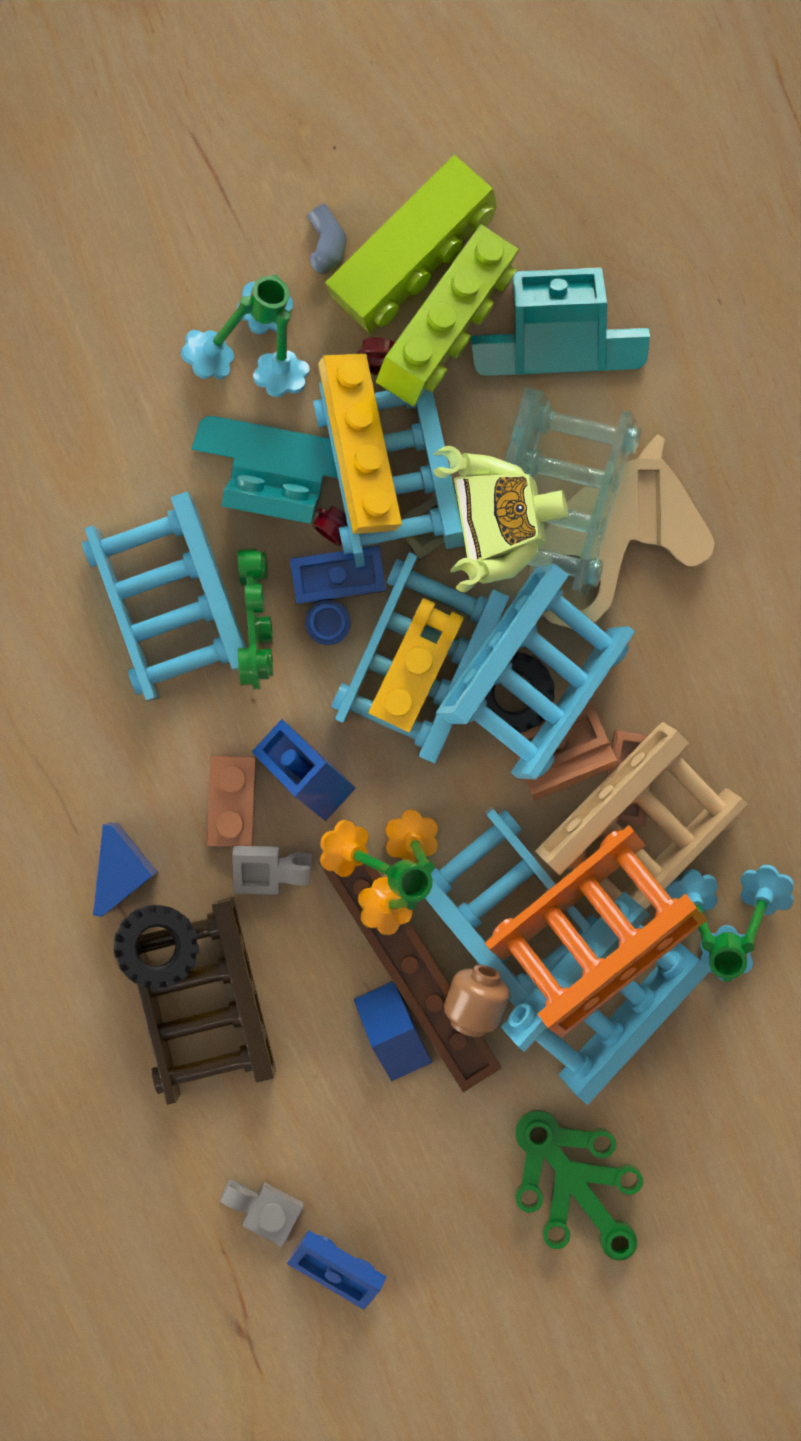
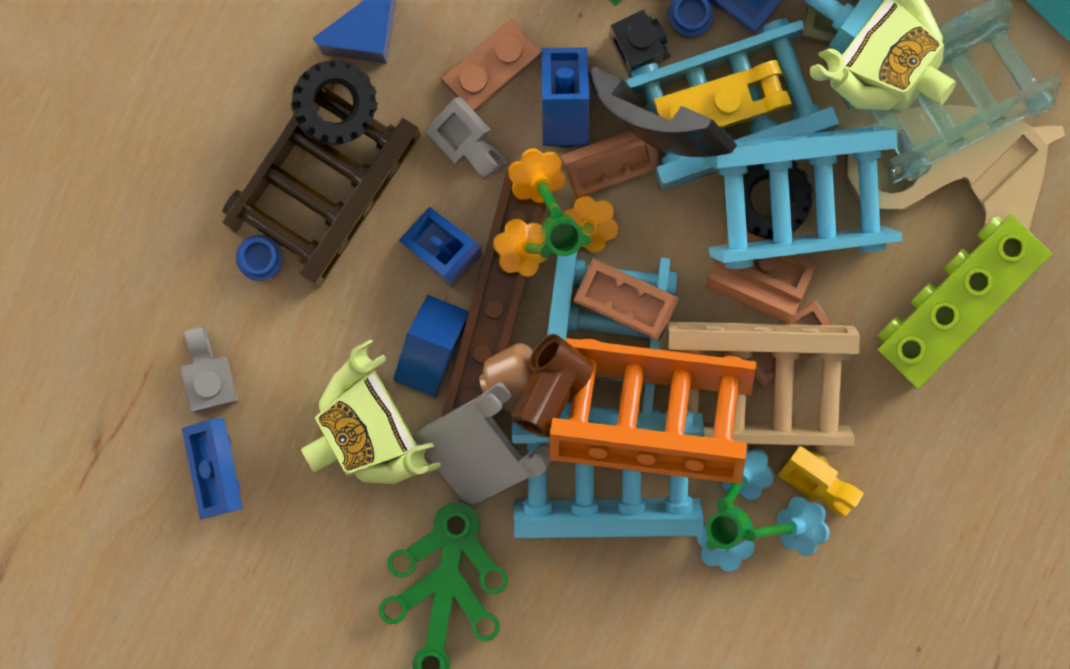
camera: 55 degrees right, 5 degrees down
none -> blue plate [236,235,283,281]
none -> yellowish green torso [301,340,441,484]
none -> blue slope [399,207,483,288]
none -> light grey flag [412,382,554,507]
none -> reddish brown piece [511,334,593,438]
none -> nougat plate [561,130,661,199]
none -> nougat plate [573,258,679,341]
none -> black slope [588,67,737,157]
none -> black brick [609,9,671,77]
none -> yellow plate [777,446,864,519]
none -> lime brick [877,214,1053,389]

